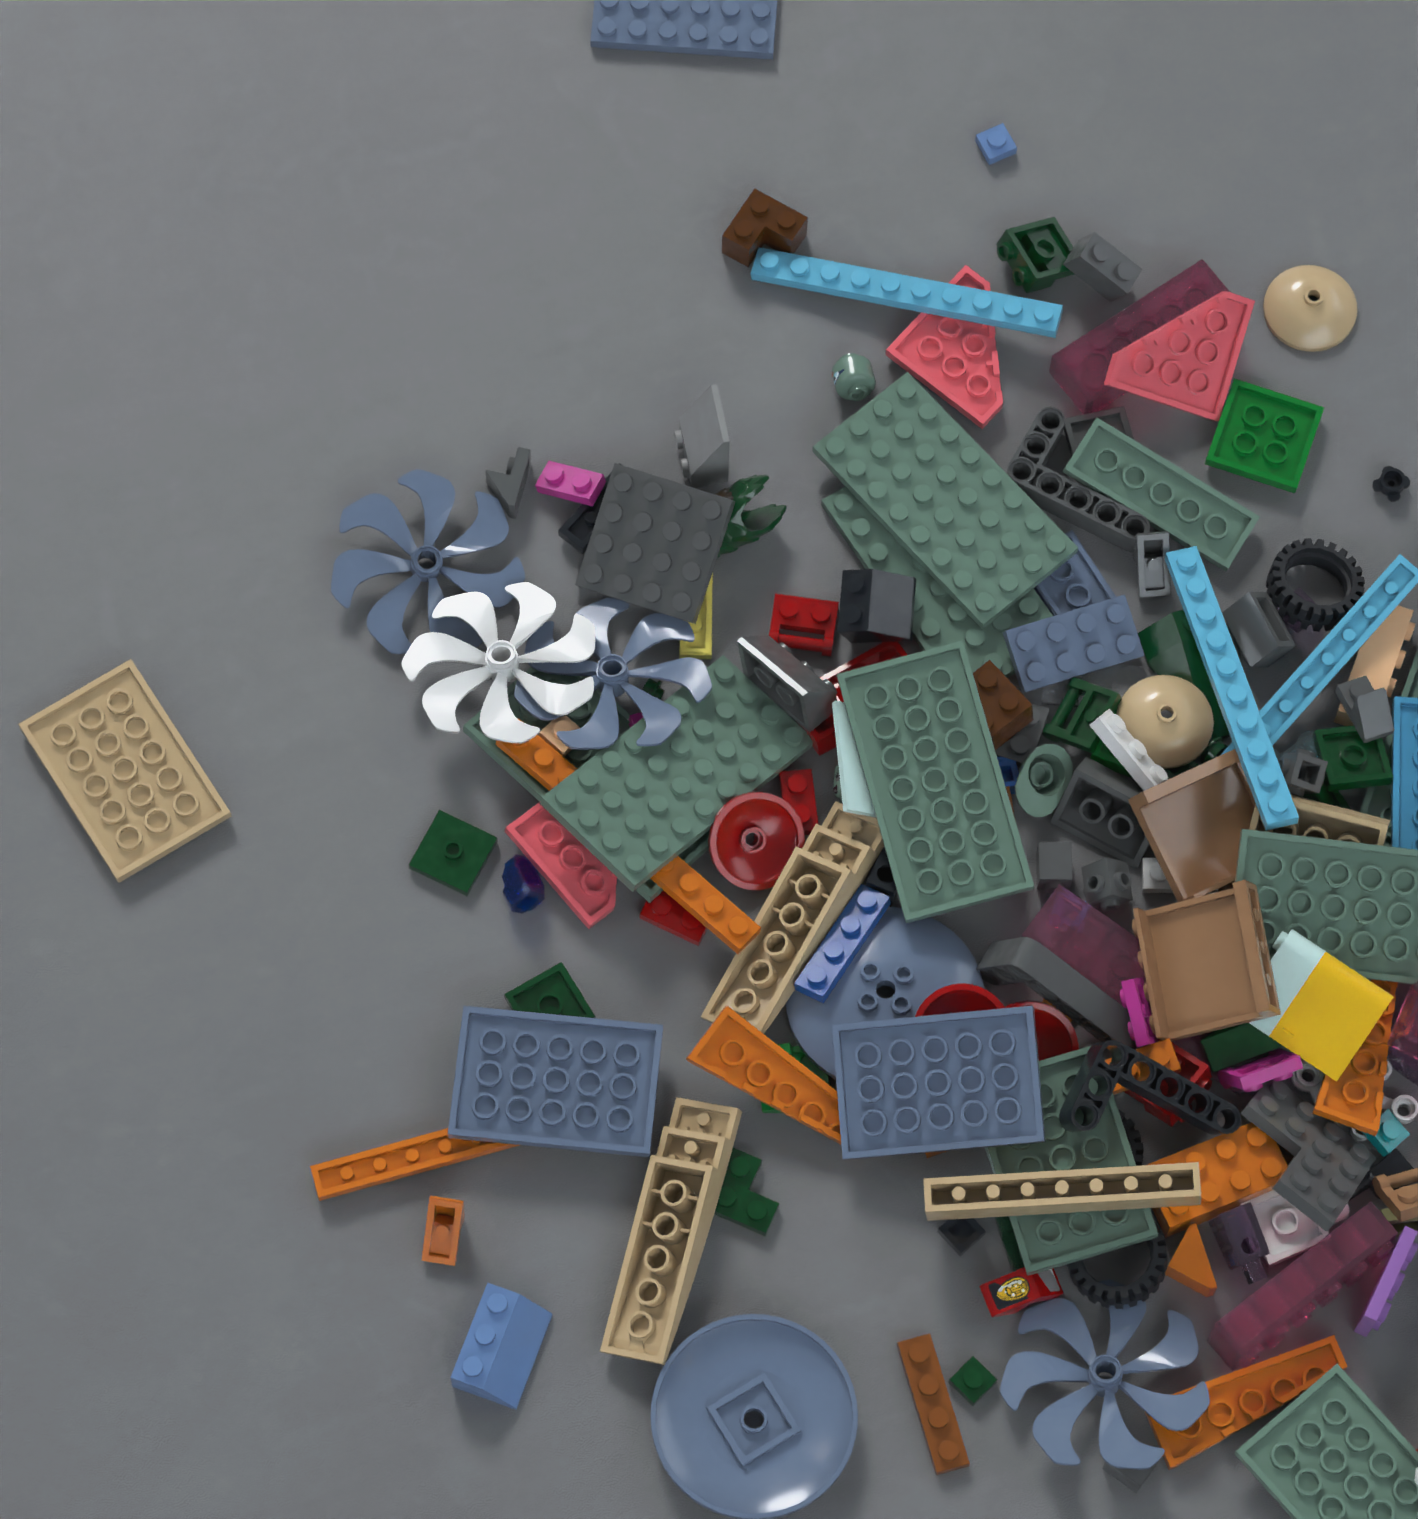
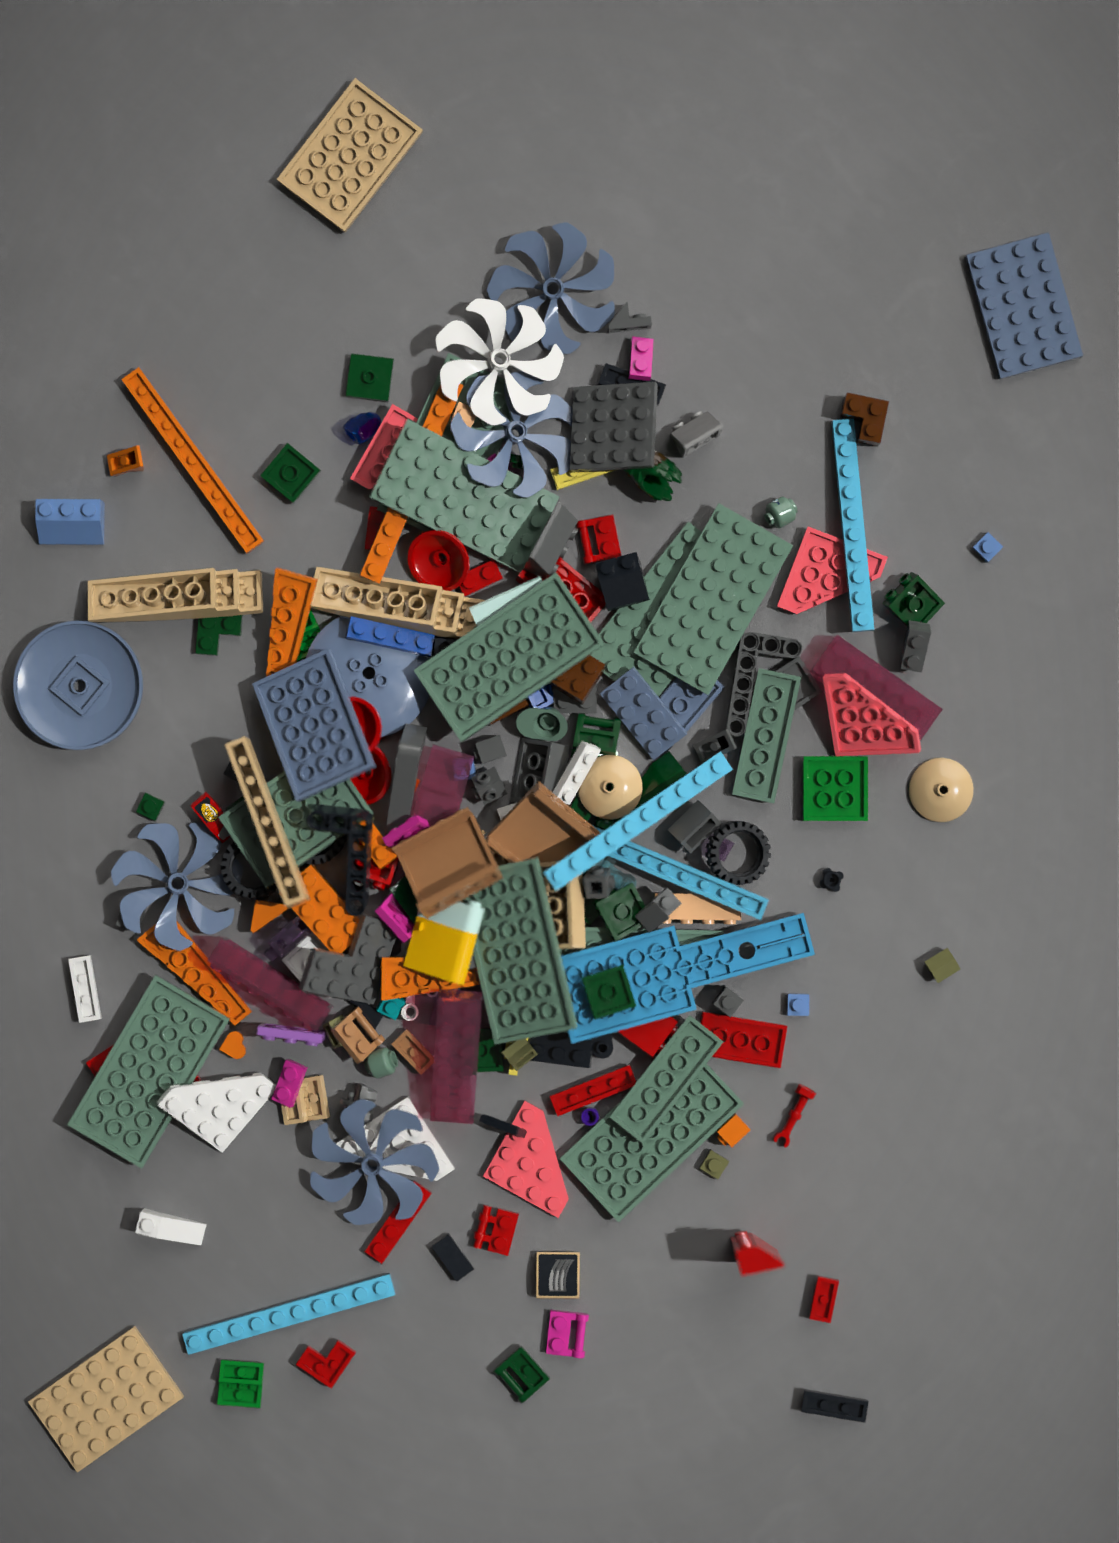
camera: 70 degrees right, 20 degrees up
sand blue plate [448,1006,663,1157] -> none
dark orange plate [897,1333,970,1475] -> none
none -> orange tile [219,1031,246,1059]

